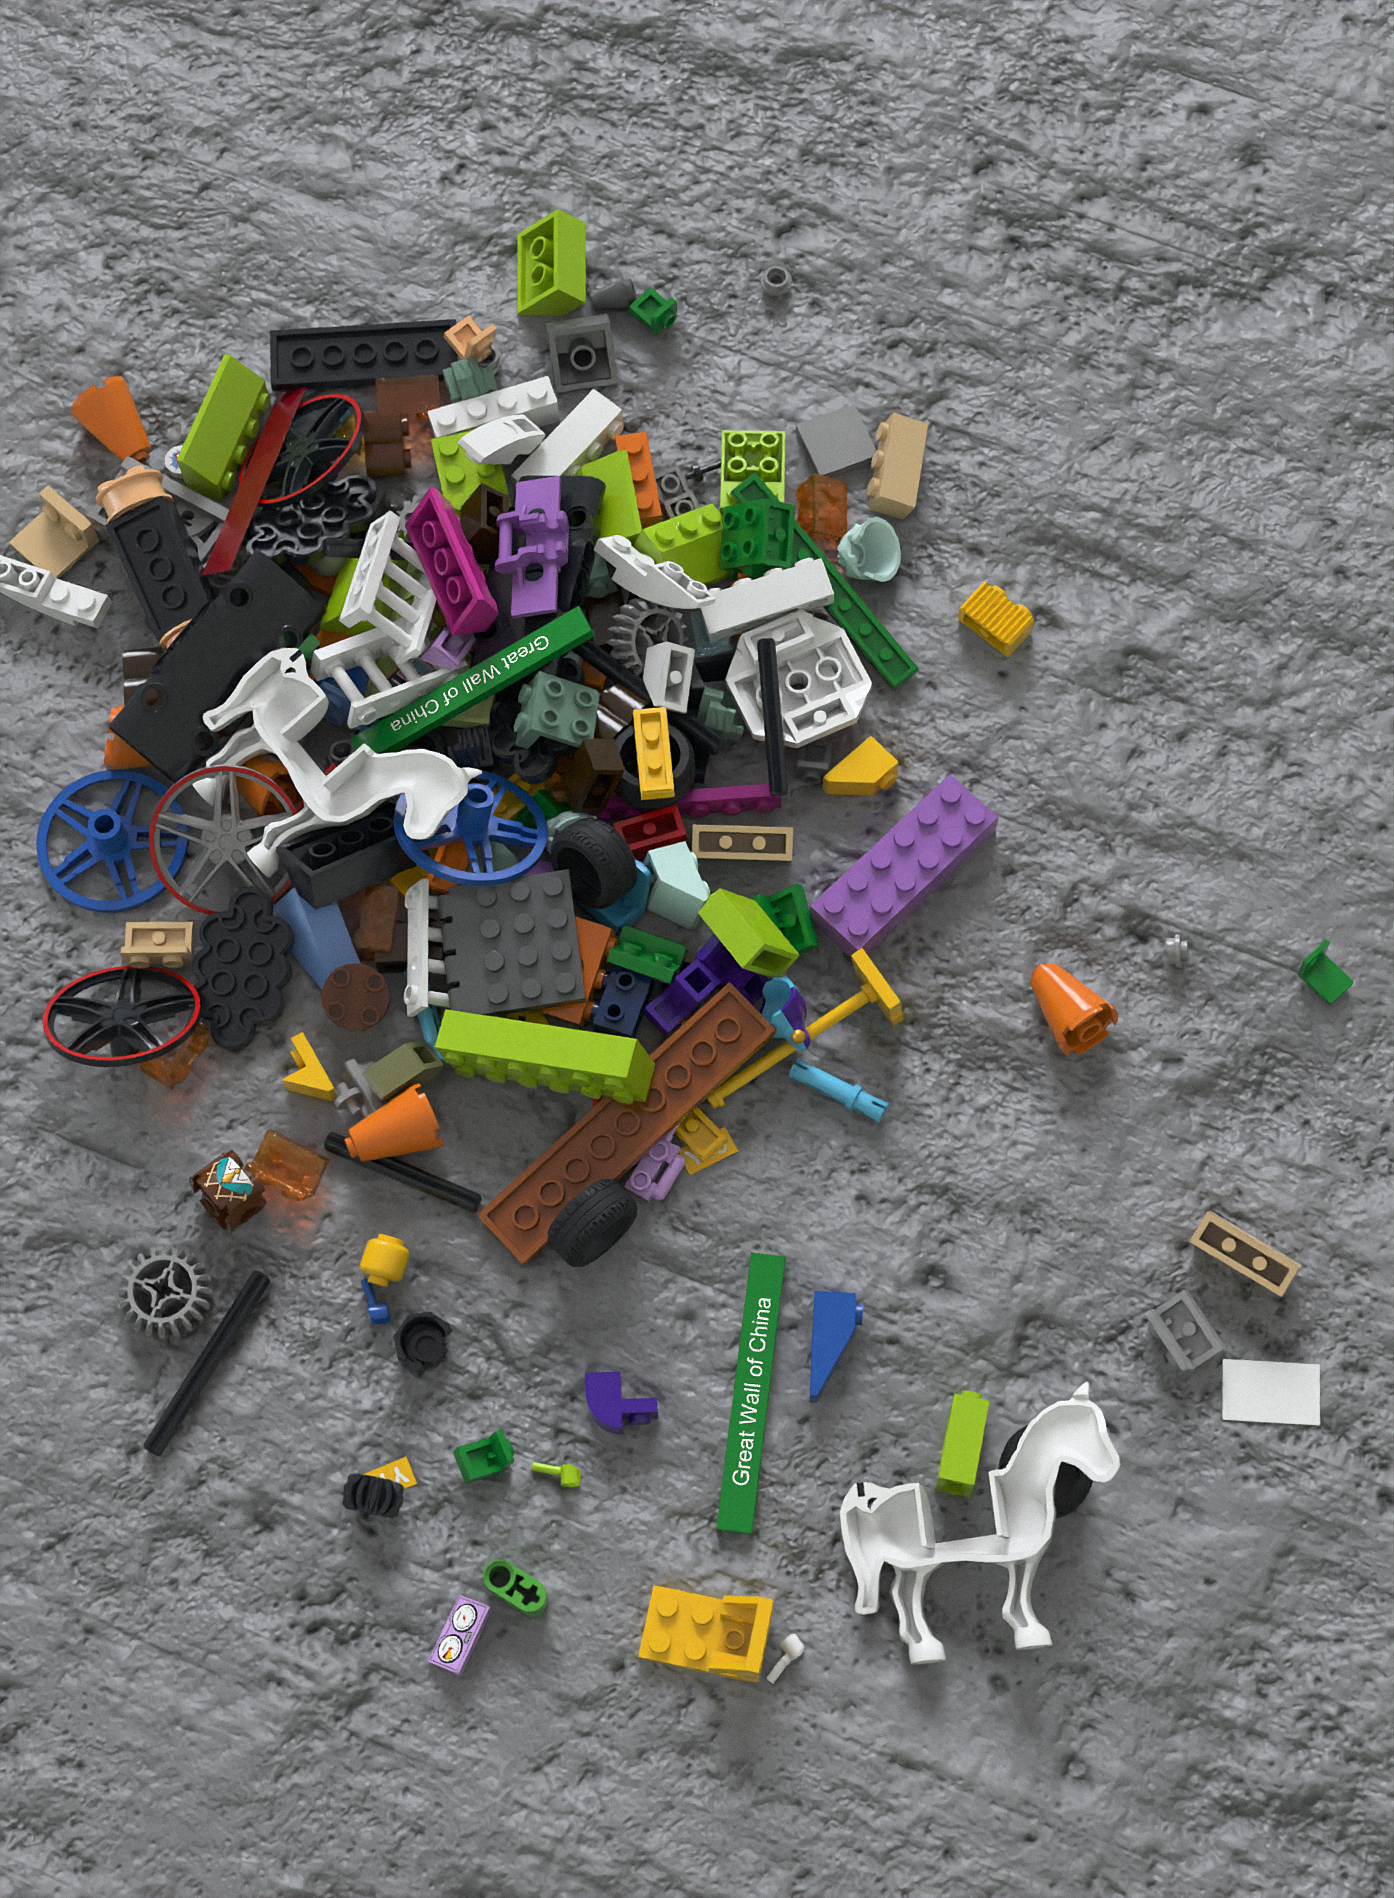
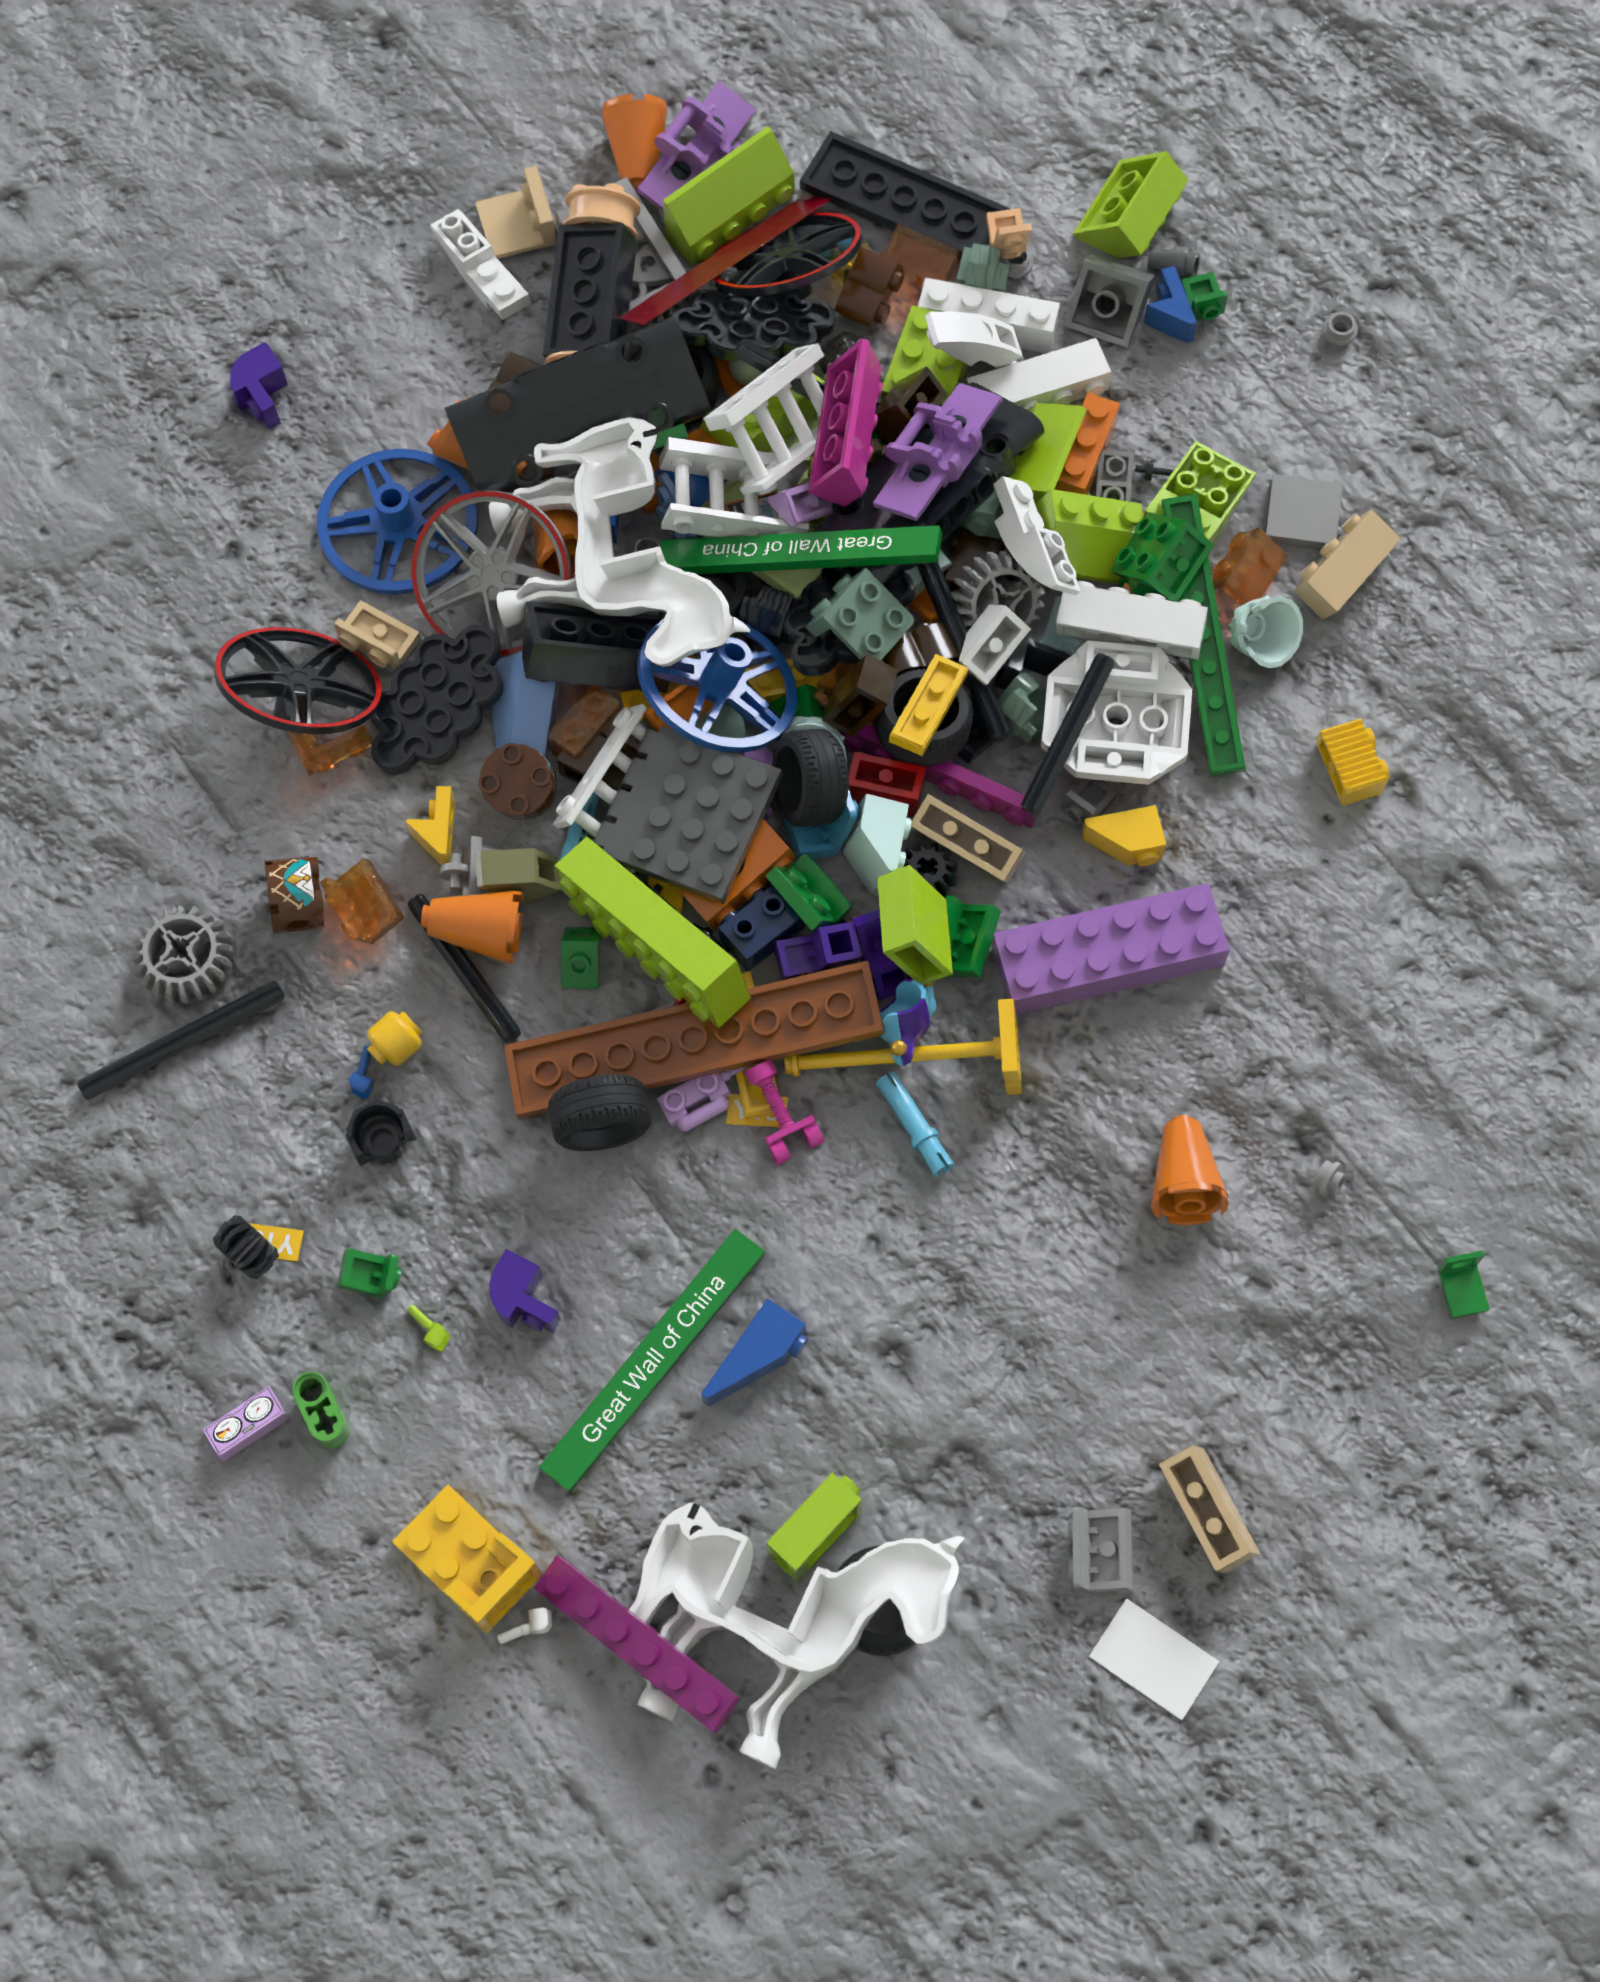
camera: 30 degrees right, 0 degrees up
none -> magenta plate [534,1555,741,1733]
none -> green bracket [561,926,601,989]
none -> medium lavender piece [636,81,756,212]
none -> dark pink bar [744,1060,825,1165]
none -> black gear [903,841,958,898]
none -> blue slope [1144,266,1197,343]

